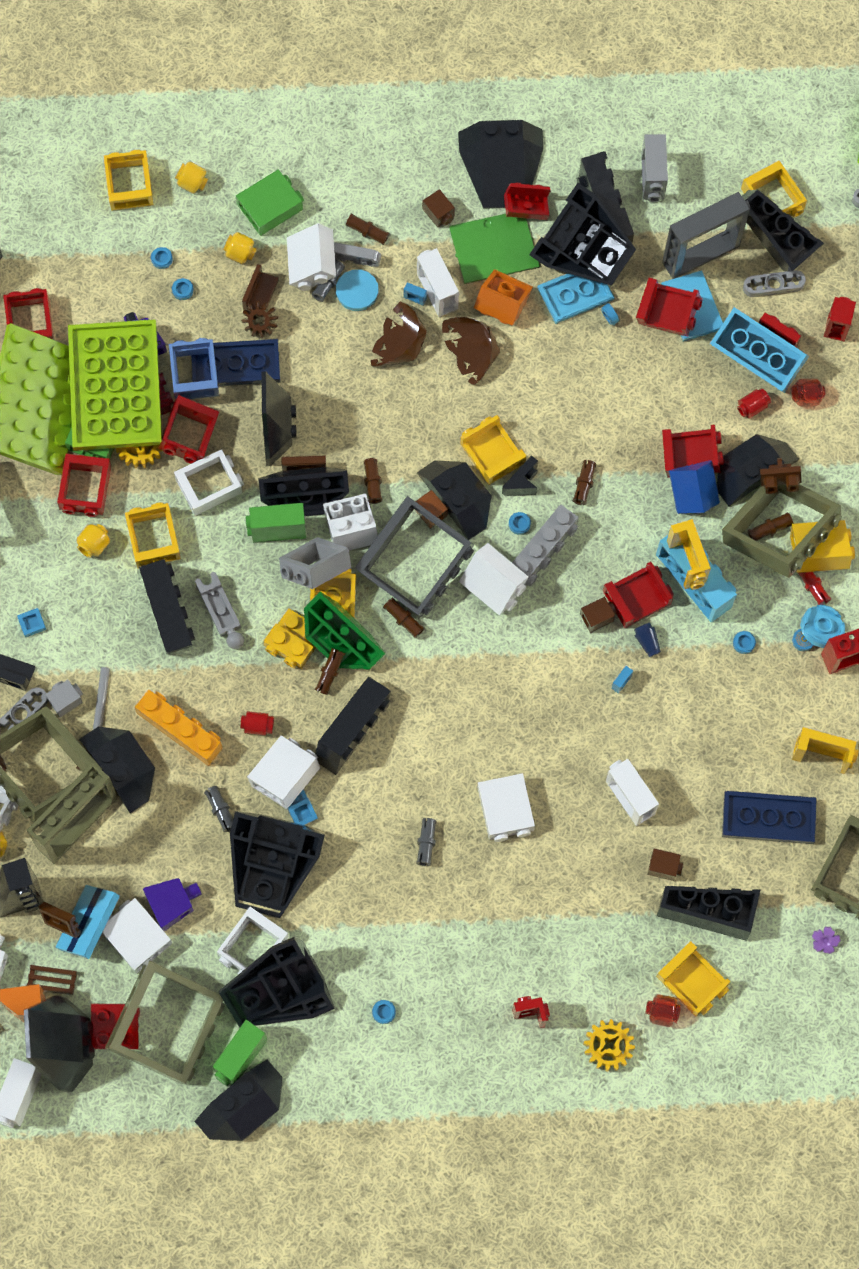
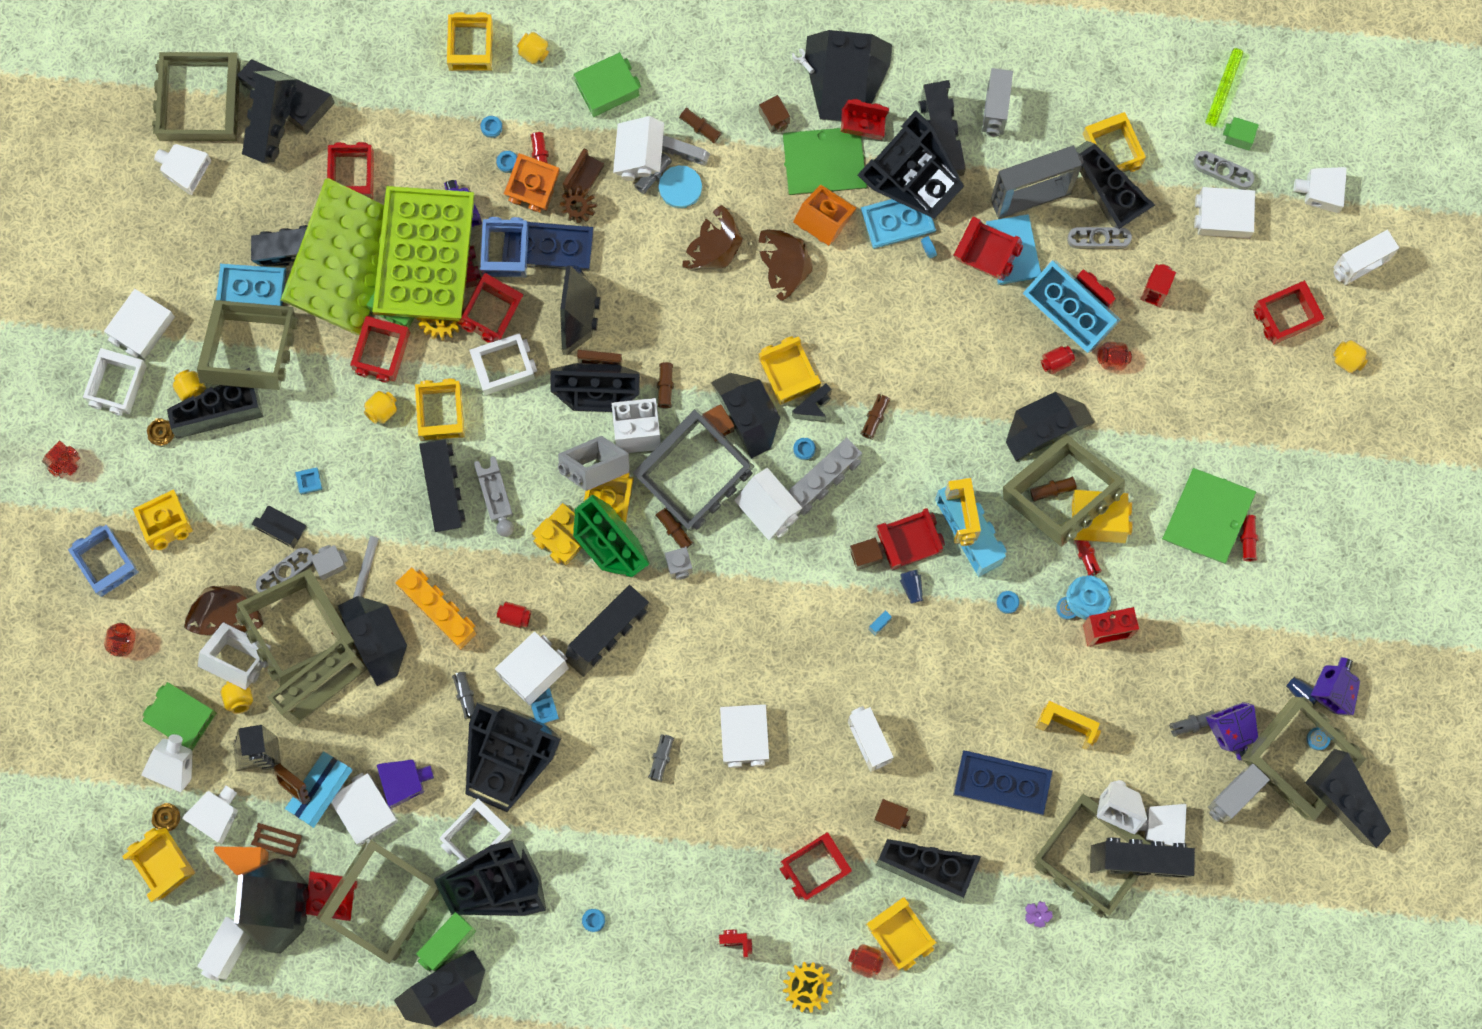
camera: 10 degrees right, 5 degrees up
yellow head [223,232,256,264] -> none
bright green brick [245,503,306,543] -> none
reddish brown pin [314,648,345,695] -> none
dark azure tile [404,282,427,305] -> none
white window [417,248,459,317] -> none
red panel [662,424,724,478] -> none
blue slope [669,460,720,513] -> none
reddish brown hips [760,458,802,494] -> none
none -> orange plate [504,153,560,213]
none -> red pin [530,132,549,163]
none -> light grey brick [665,547,693,580]
none -> red window [779,832,852,902]
none -> white hand [792,49,814,74]

